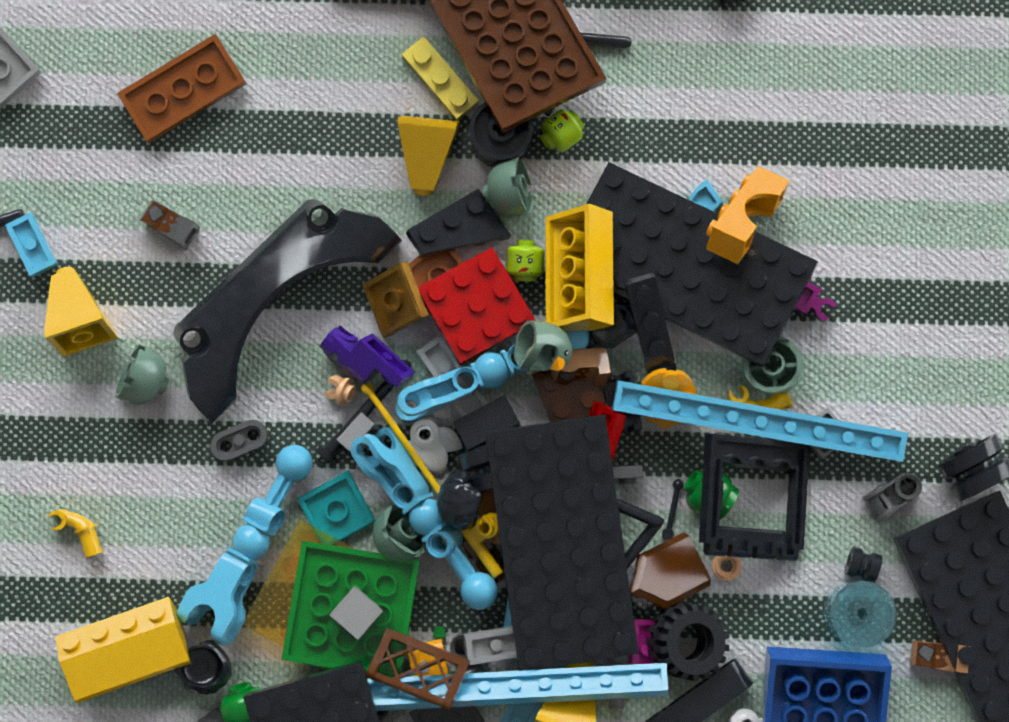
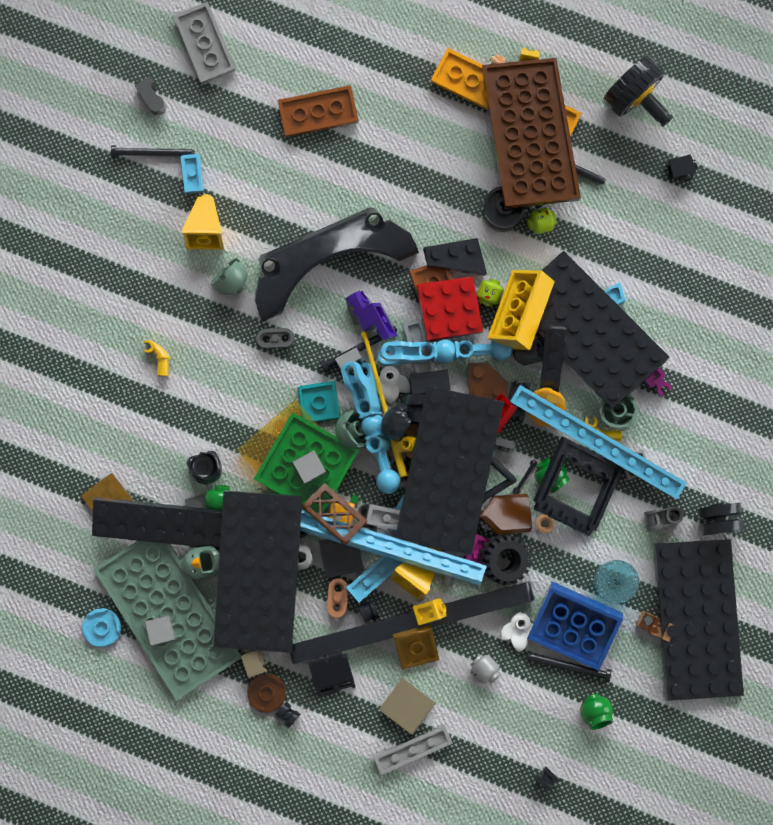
camera: 20 degrees right, 0 degrees up
yellow slope [55,597,191,703] -> none
leg [140,200,200,250] -> none
medium azure piece [177,445,313,646] -> none
light nougat plate [325,375,356,406] -> none
pearl gold tile [362,261,429,338] -> none
yellow slope [398,116,460,196] -> none
light yellow plate [402,36,479,121] -> none
sand green cylinder [483,157,533,217] -> none
sand green piece [514,320,573,371] -> none
medium nougat leg [551,348,611,387] -> none
light orange arch [706,166,790,264] -> none
black wheel [844,546,883,584] -> none

